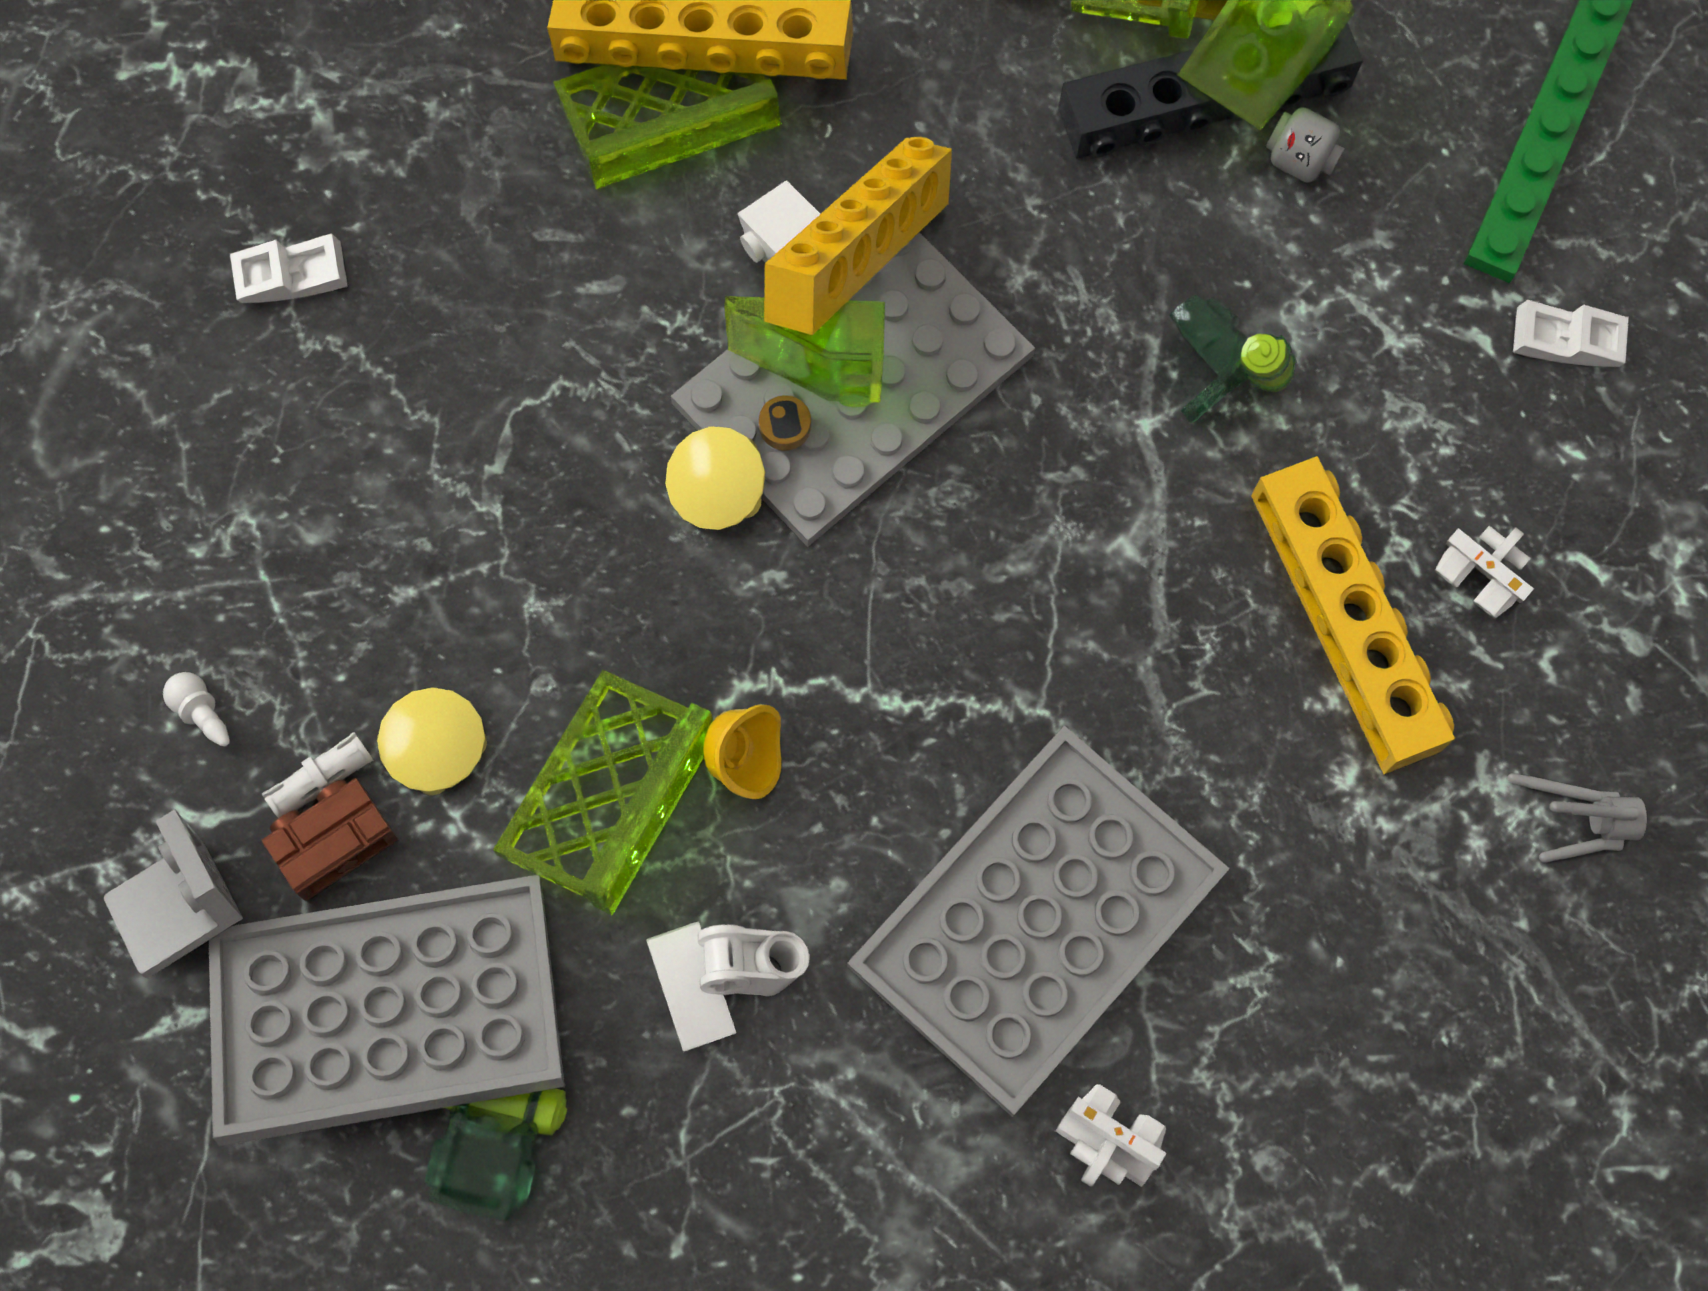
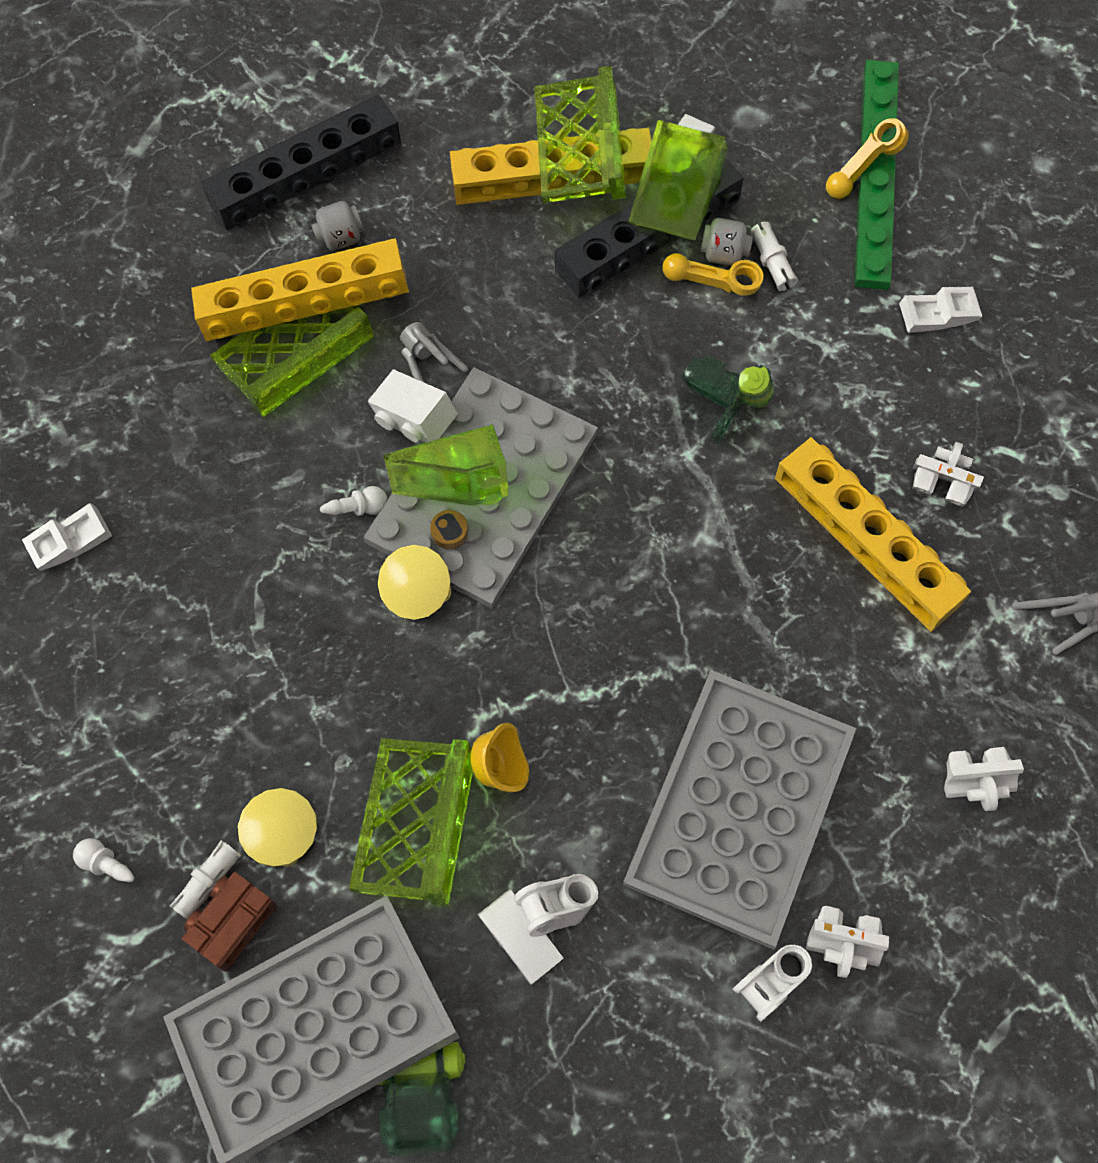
camera: 15 degrees left, 5 degrees down
light grey bracket [104,809,243,978] -> none
yellow brick [764,137,952,335] -> none
none -> white bar [320,486,388,516]
none -> light grey plant [400,322,468,382]
none -> yellow piece [662,253,763,296]
none -> white piece [733,944,812,1022]
none -> white pin [750,221,798,291]
none -> yellow piece [826,119,909,199]
none -> white hips [944,747,1024,811]

